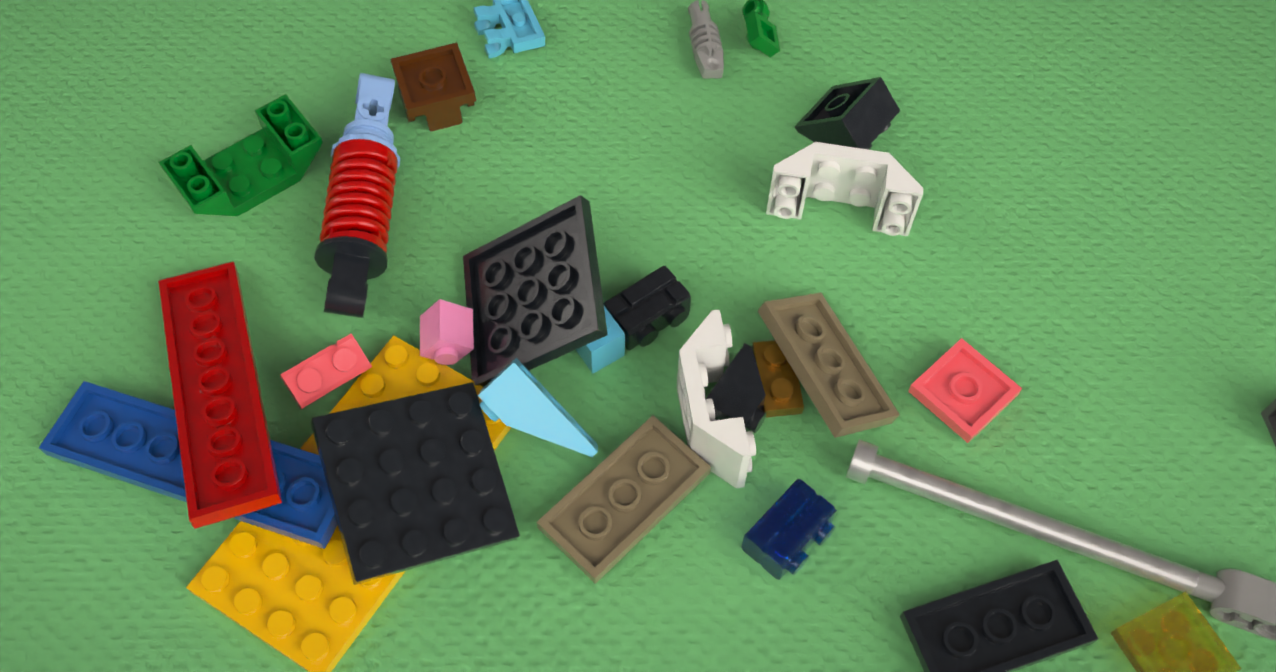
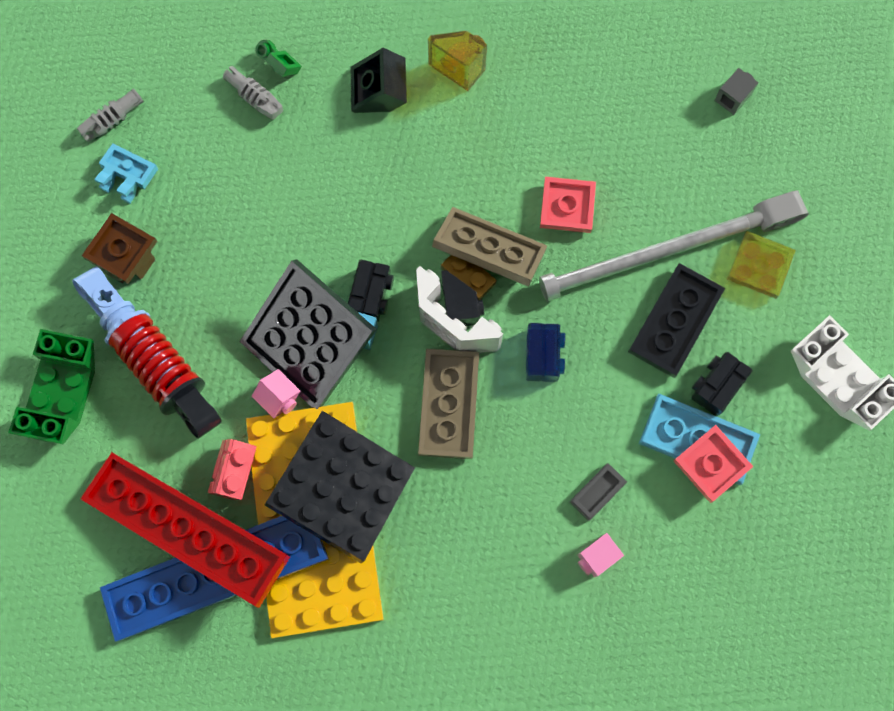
camera: 40 degrees left, 15 degrees up
medium azure slope [478,357,598,457] -> none
white slope [766,142,924,236] -> none
none -> clear yellow slope [428,31,487,91]

